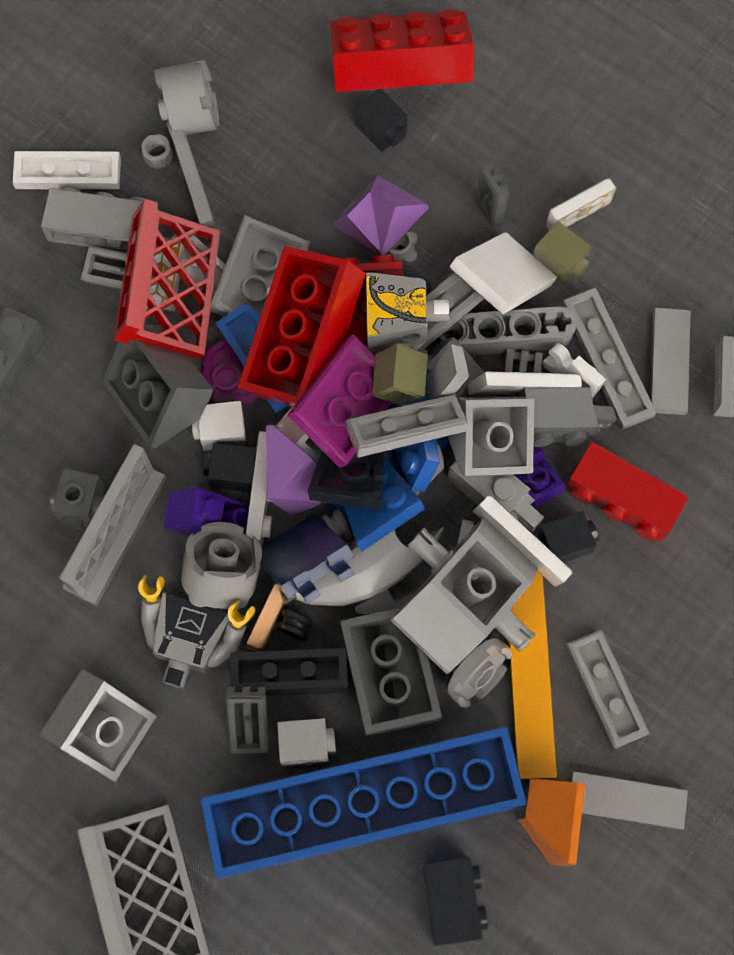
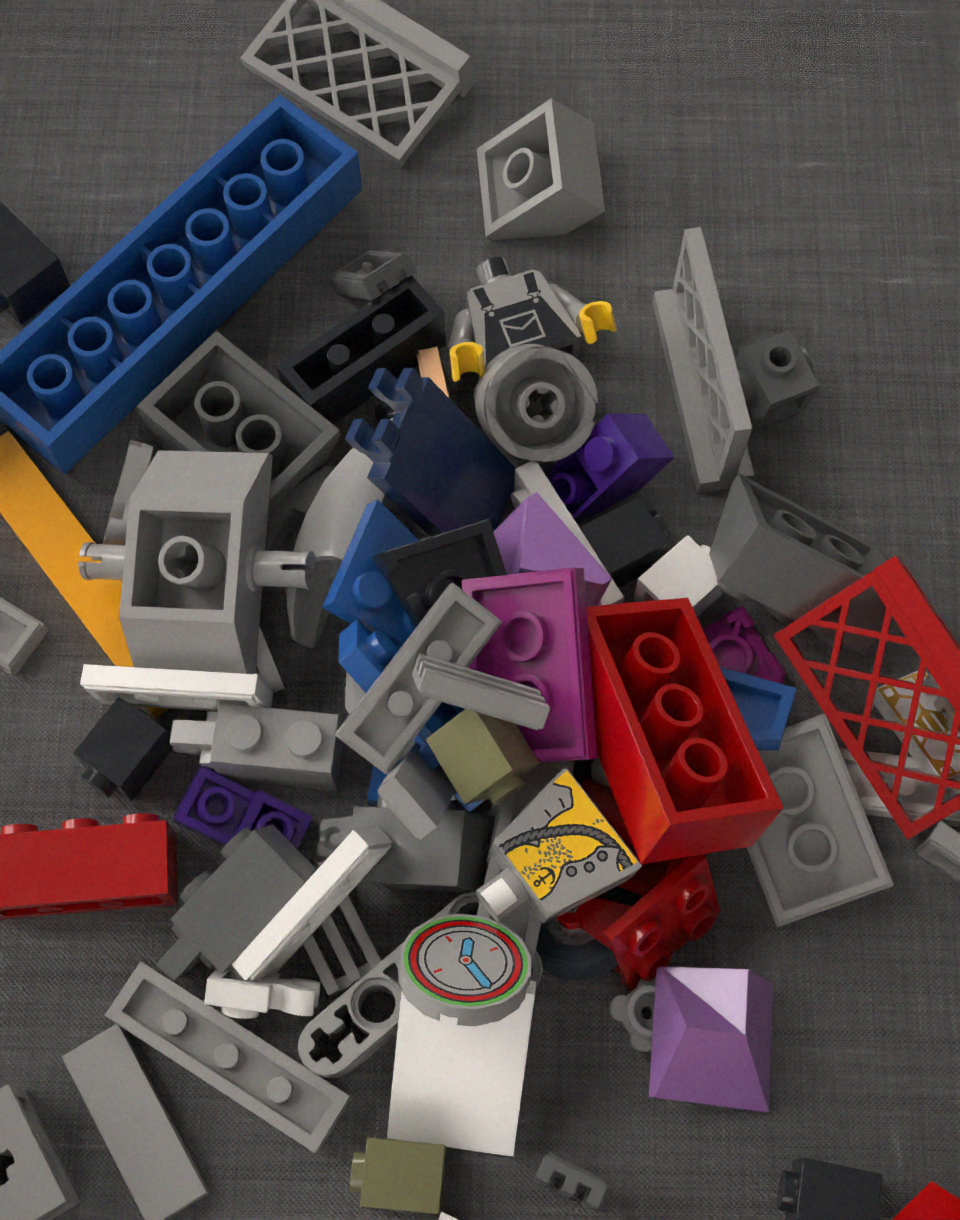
camera: 145 degrees right, 5 degrees down
light grey brick [277,718,336,769] -> none
light grey slope [448,396,534,476] -> none
none -> tile [398,914,531,1027]
none -> light grey tile [412,653,550,730]

